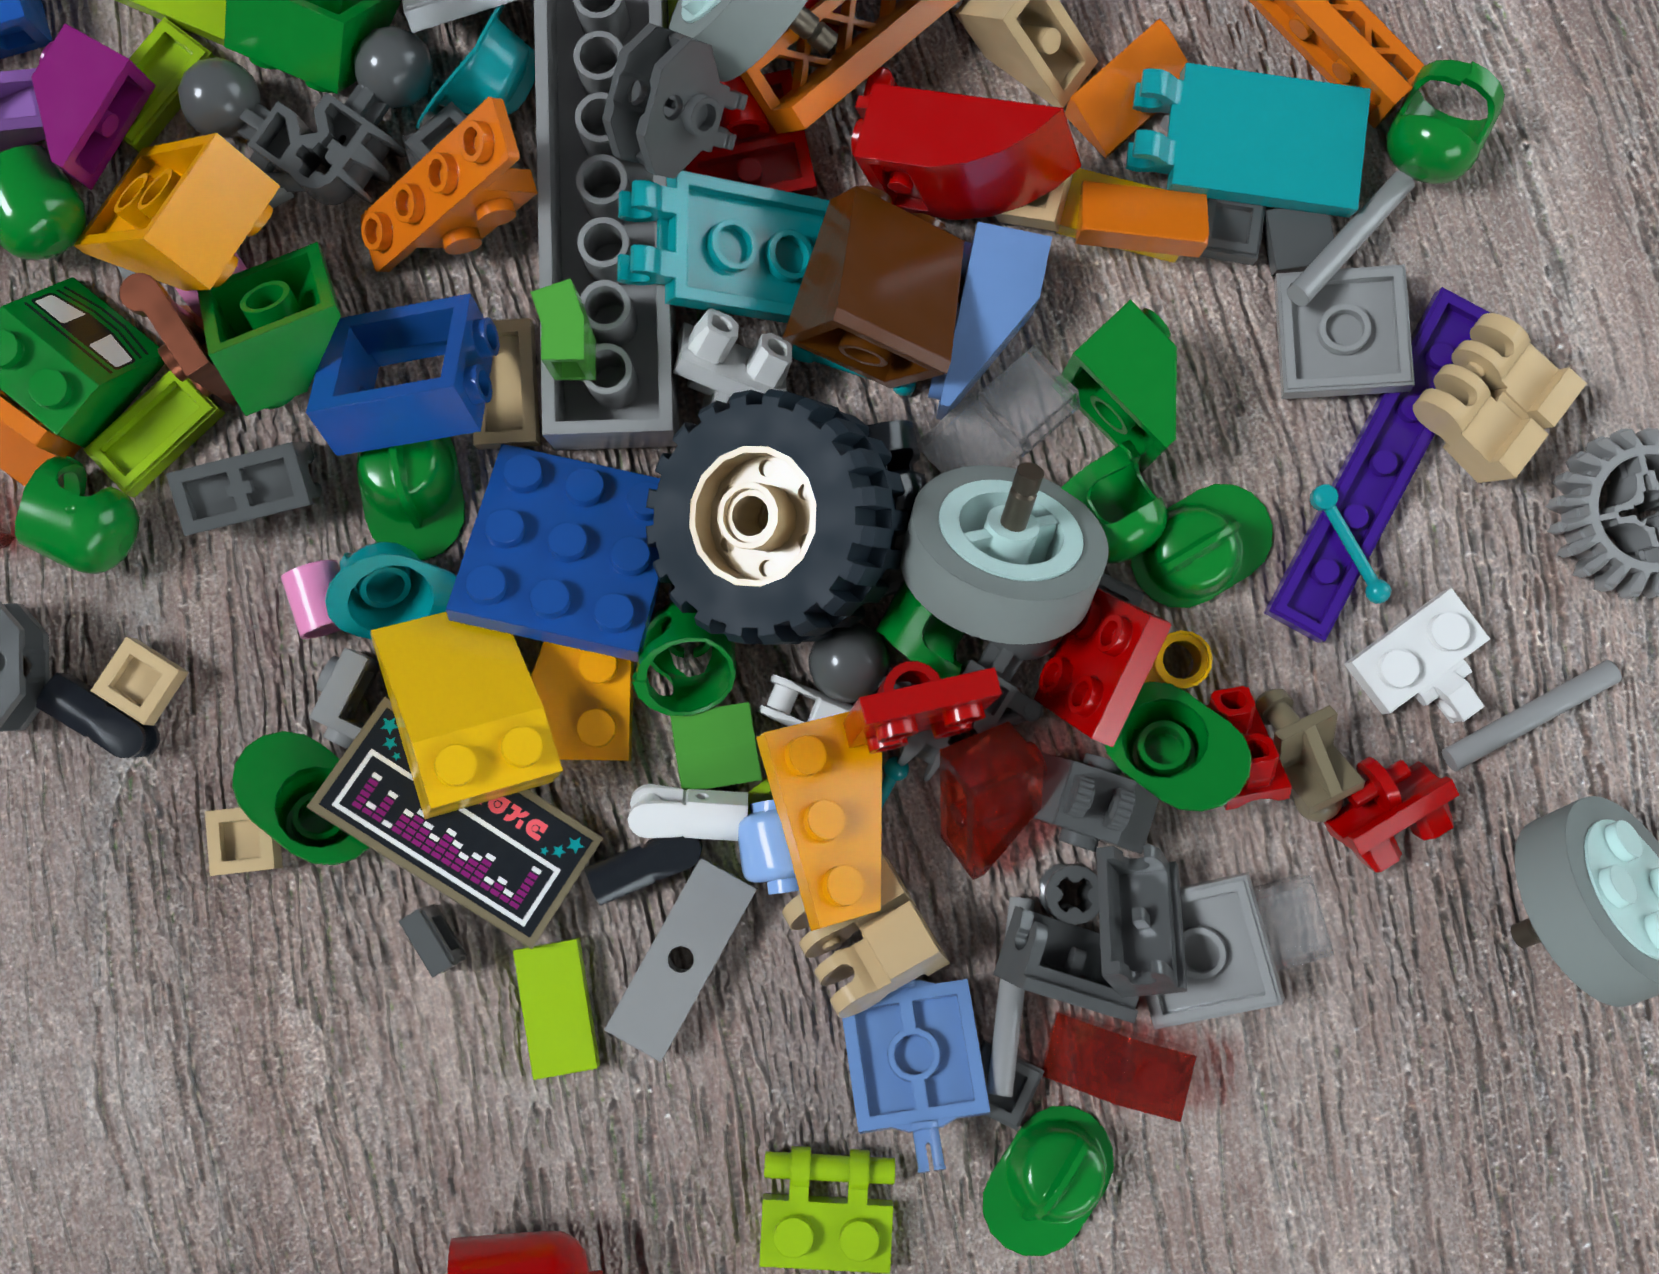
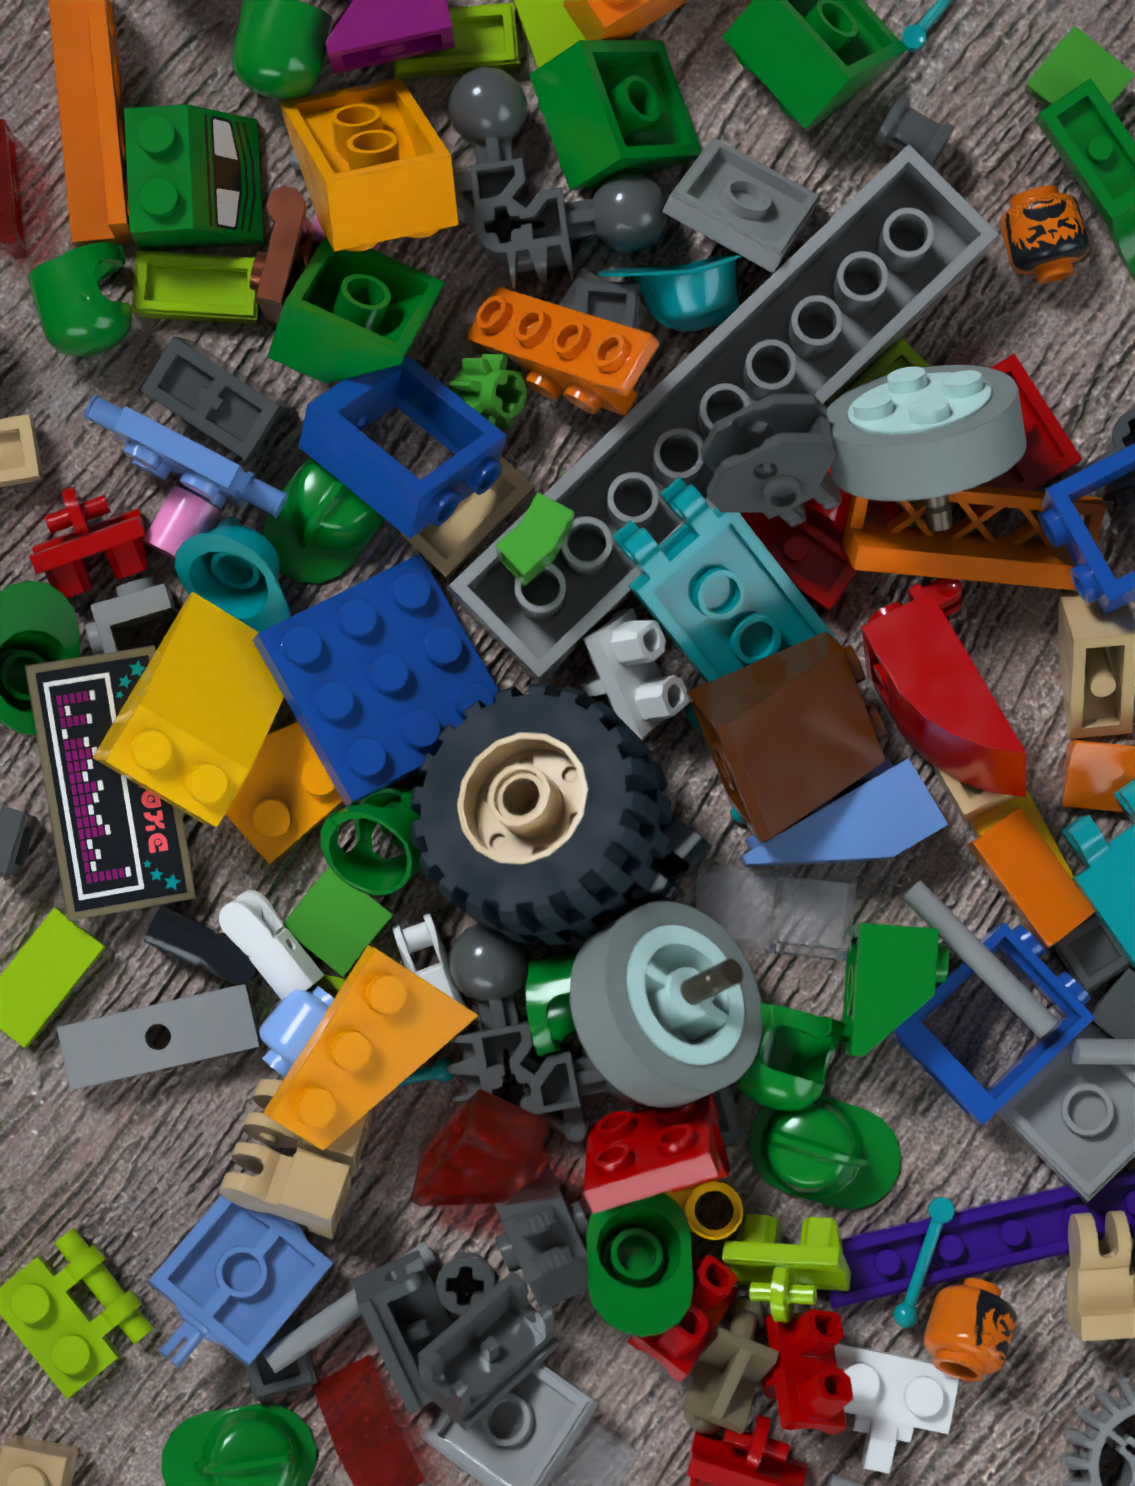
camera: 50 degrees right, 0 degrees up
red plate [843,661,1002,754] -> none
none -> red hips [29,486,148,598]
none -> medium blue plate [83,394,288,518]
none -> bright green gear [449,354,527,429]
none -> lime hips [722,1214,851,1323]
none -> red hips [761,1309,854,1435]
none -> blue window [890,923,1095,1125]
none -> light grey bar [901,880,1058,1038]
none -> orange head [923,1278,1017,1382]

